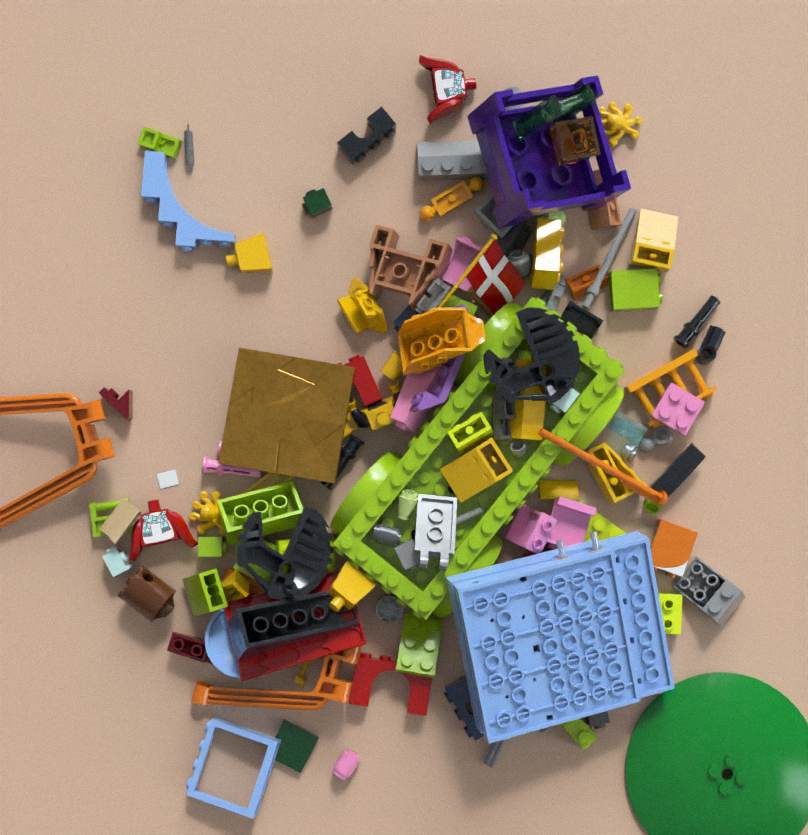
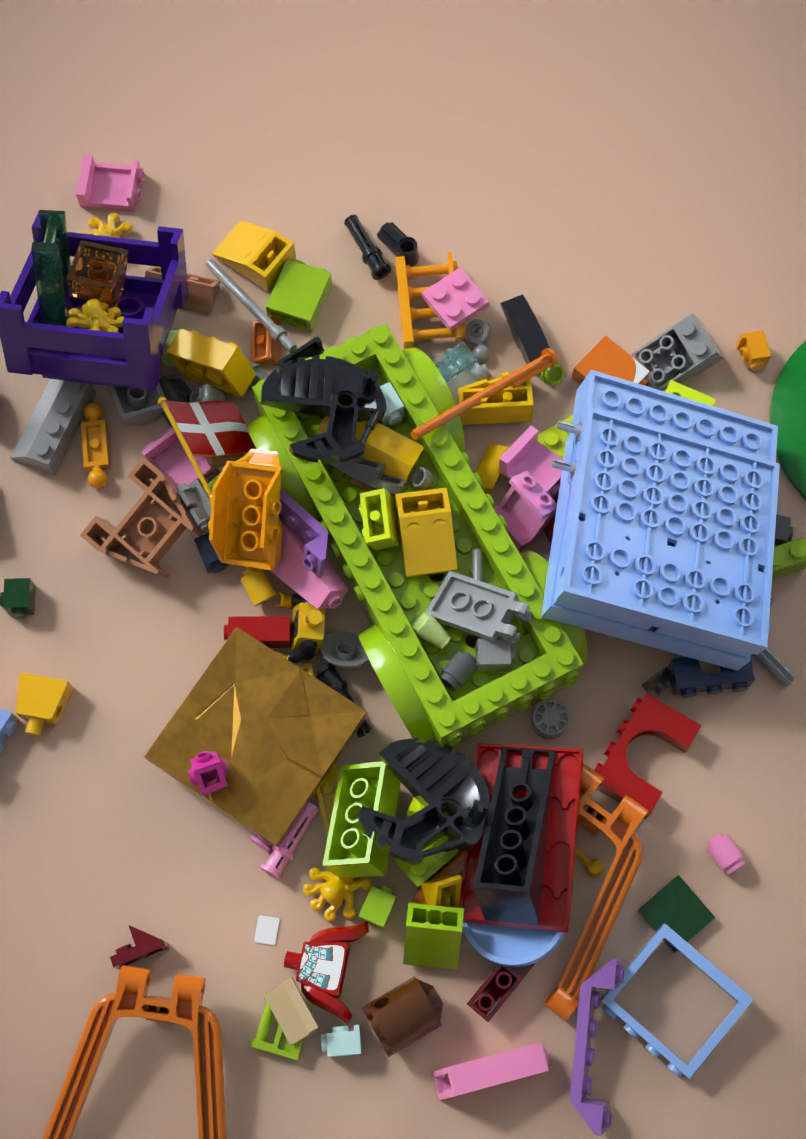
camera: 60 degrees left, 15 degrees down
yellow torso [328,561,377,612] -> none
yellow piece [337,277,388,334] -> none
lime plate [395,613,444,678] -> none
none -> yellow animal [66,299,124,333]
none -> bright pink panel [76,154,144,211]
none -> dark pink brick [187,751,229,795]
none -> light grey dish [320,632,369,668]
none -> bright pink slope [432,1042,549,1100]
none -> medium lavender slope [570,958,625,1136]
none -> black slope [641,667,676,695]
none -> light orange brick [736,330,771,371]

